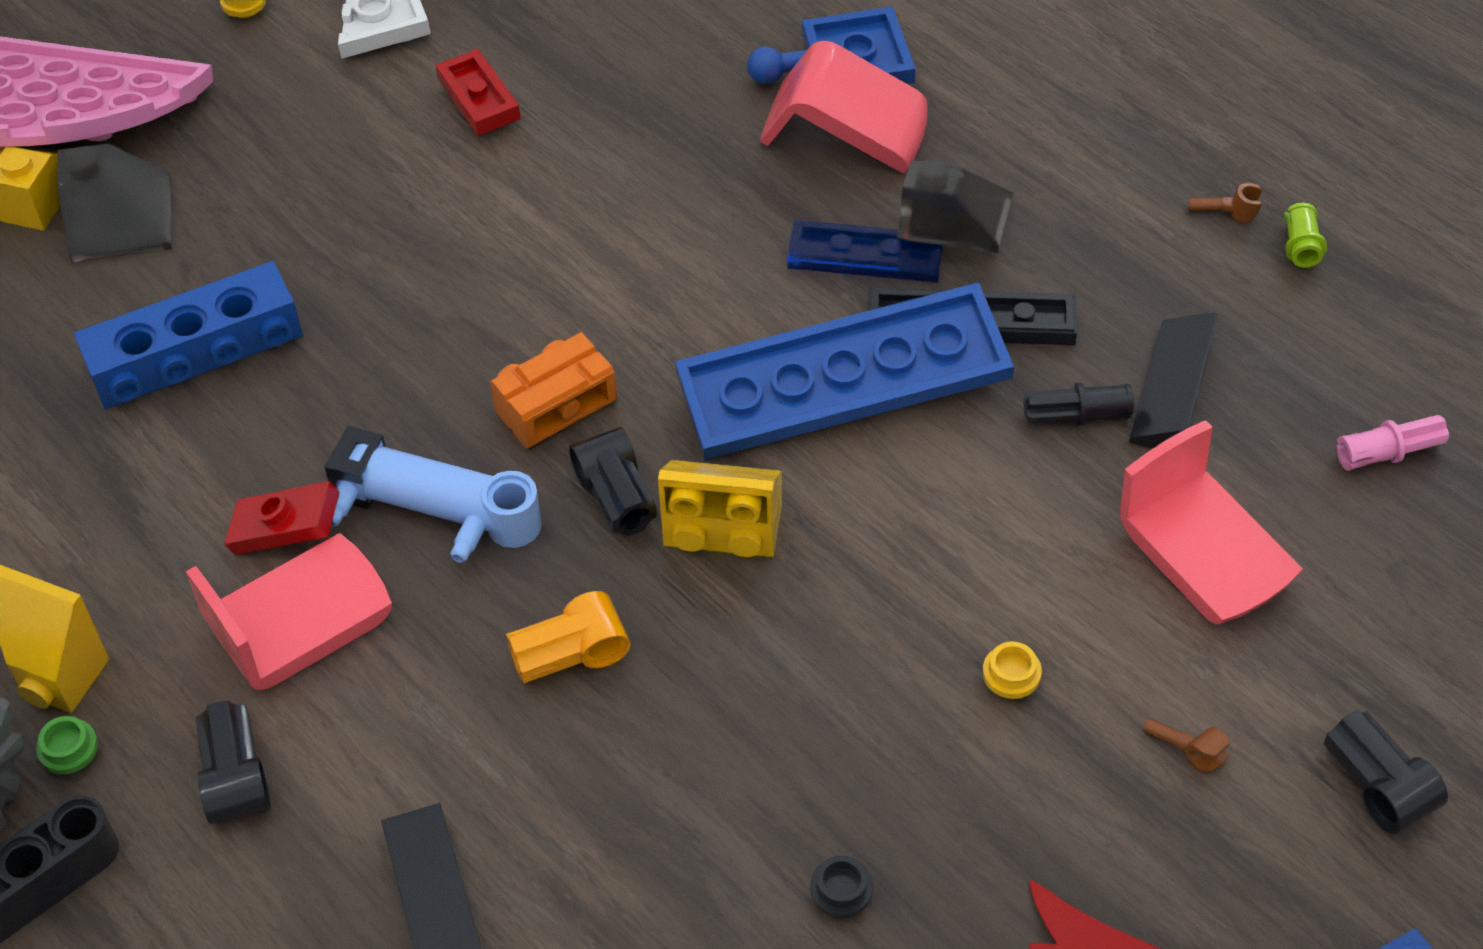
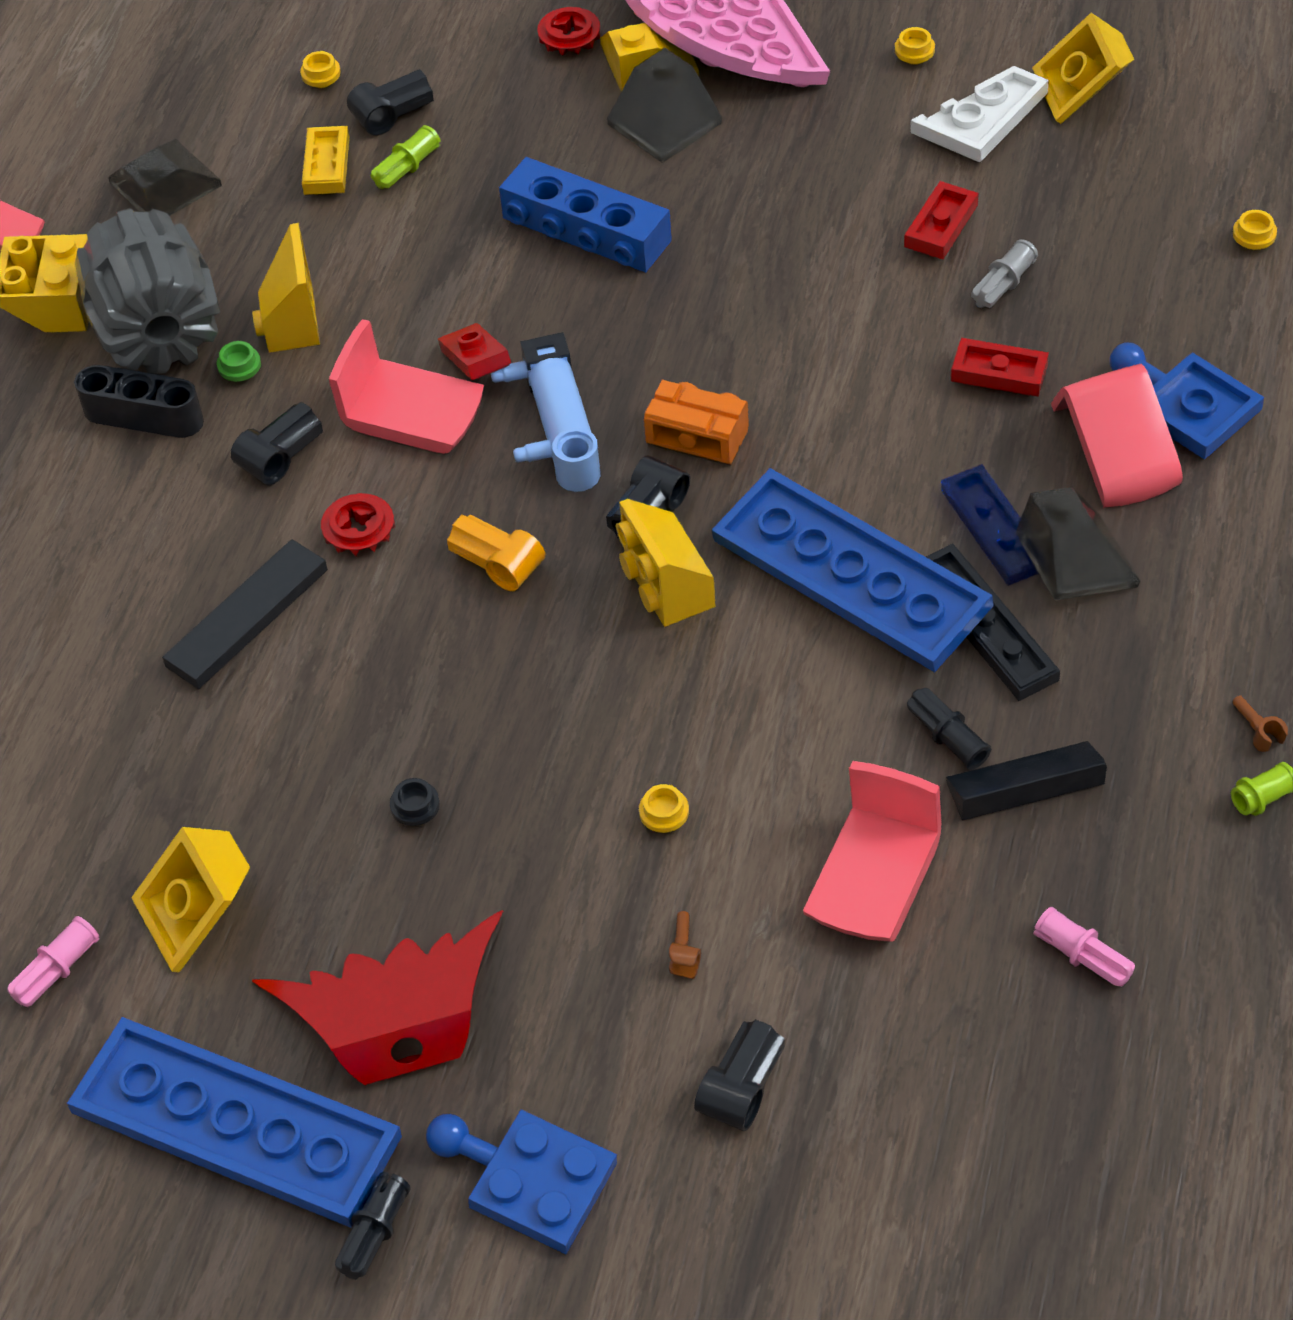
camera: 60 degrees right, 0 degrees up
none -> red gear [321,493,395,556]
none -> red plate [951,337,1049,397]
none -> light grey axle [971,239,1038,309]

